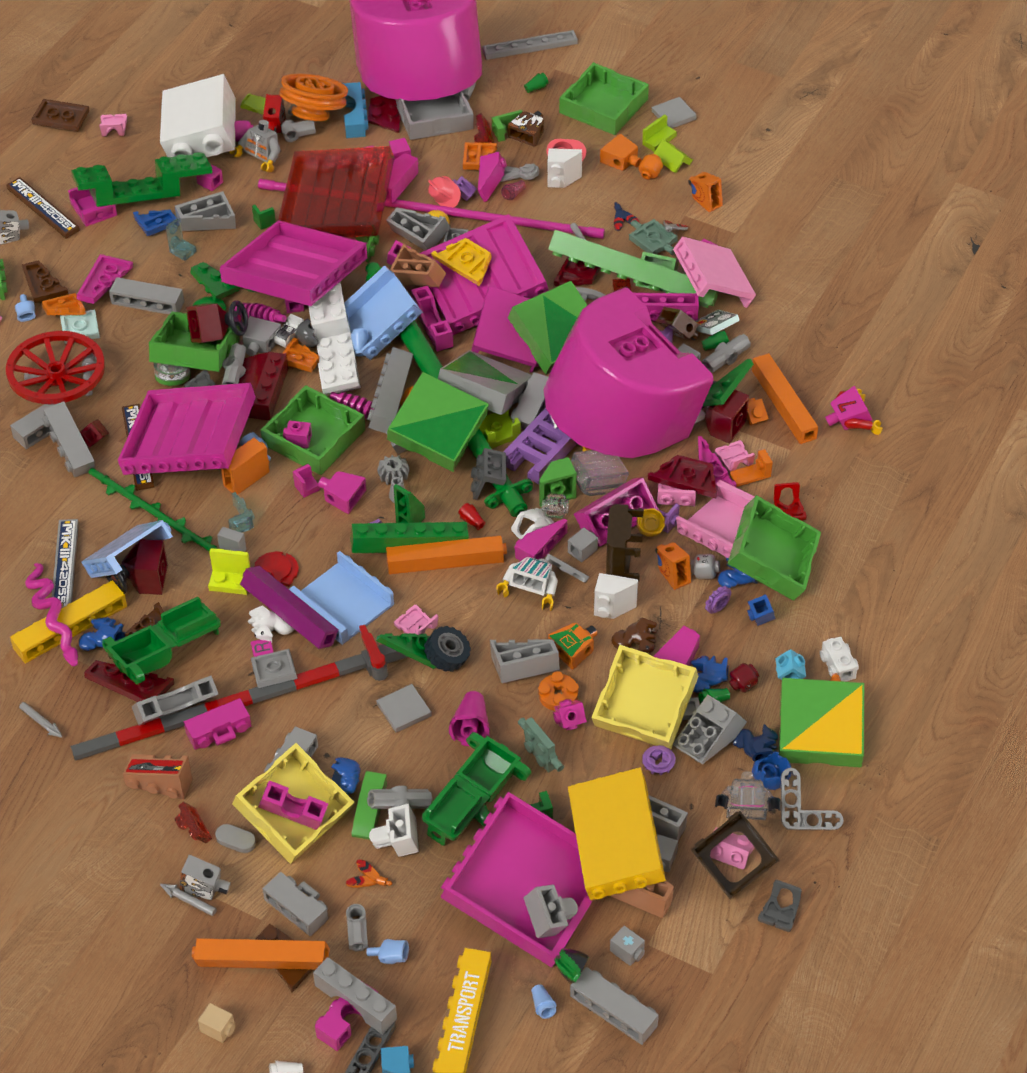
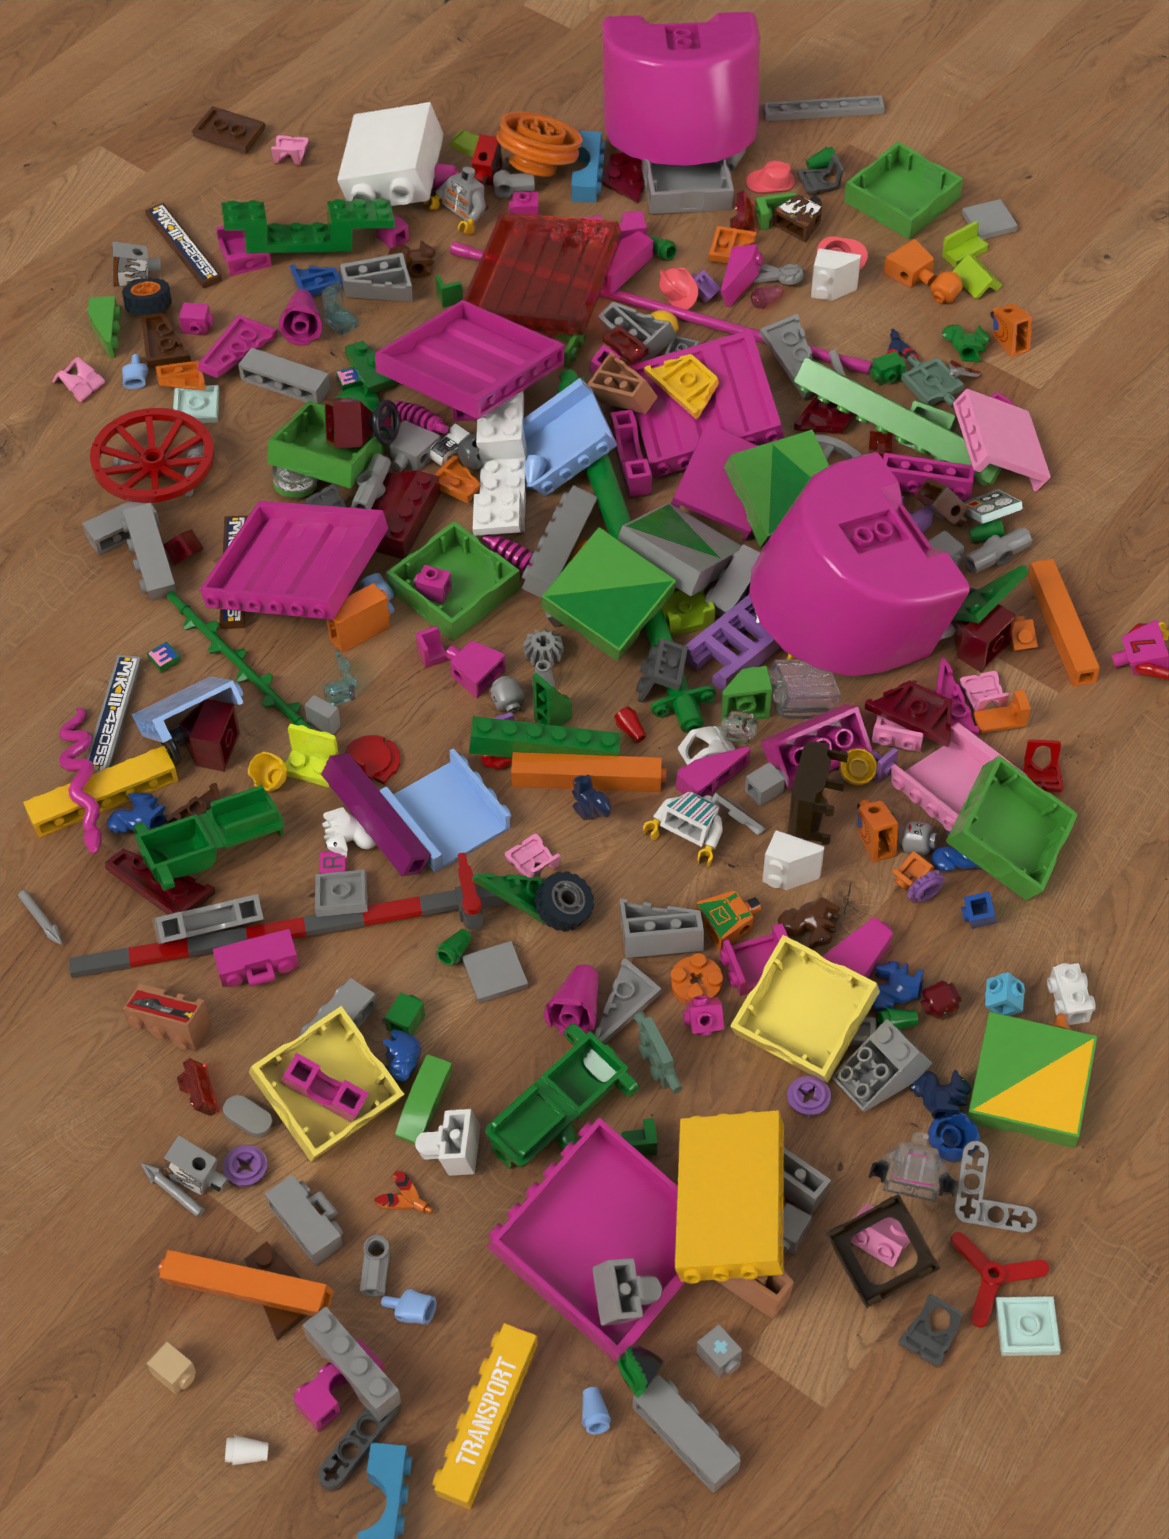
camera: 10 degrees right, 5 degrees up
light grey piece [367,786,432,809] -> none
none -> black wheel [122,278,172,315]
none -> tile [147,641,181,673]
none -> dark pink brick [179,303,214,335]
none -> medium lavender gear [223,1145,267,1188]
none -> yellow hair [248,751,287,792]
none -> dark pink cone [279,290,322,345]
none -> tile [336,367,364,391]
none -> green brick [385,992,425,1036]
none -> reddish brown animal [388,241,436,278]
none -> green cone [436,929,472,966]
none -> red arm [480,755,512,770]
none -> light grey head [489,676,525,713]
none -> dark pink brick [509,192,539,223]
none -> dark blue animal [572,775,611,820]
none -> light grey wing [595,958,662,1045]
none -> clear red hinge [603,325,649,365]
none -> green cone [649,235,677,261]
none -> dark pink panel [719,923,788,996]
none -> coral piece [746,160,795,193]
none -> light grey wing [759,313,816,399]
none -> dark grey piece [797,153,844,194]
none -> green brick [870,351,906,386]
none -> orange bracket [892,851,934,890]
none -> green animal [942,324,991,362]
none -> red piece [950,1232,1049,1328]
none -> light aqua tile [995,1296,1061,1356]

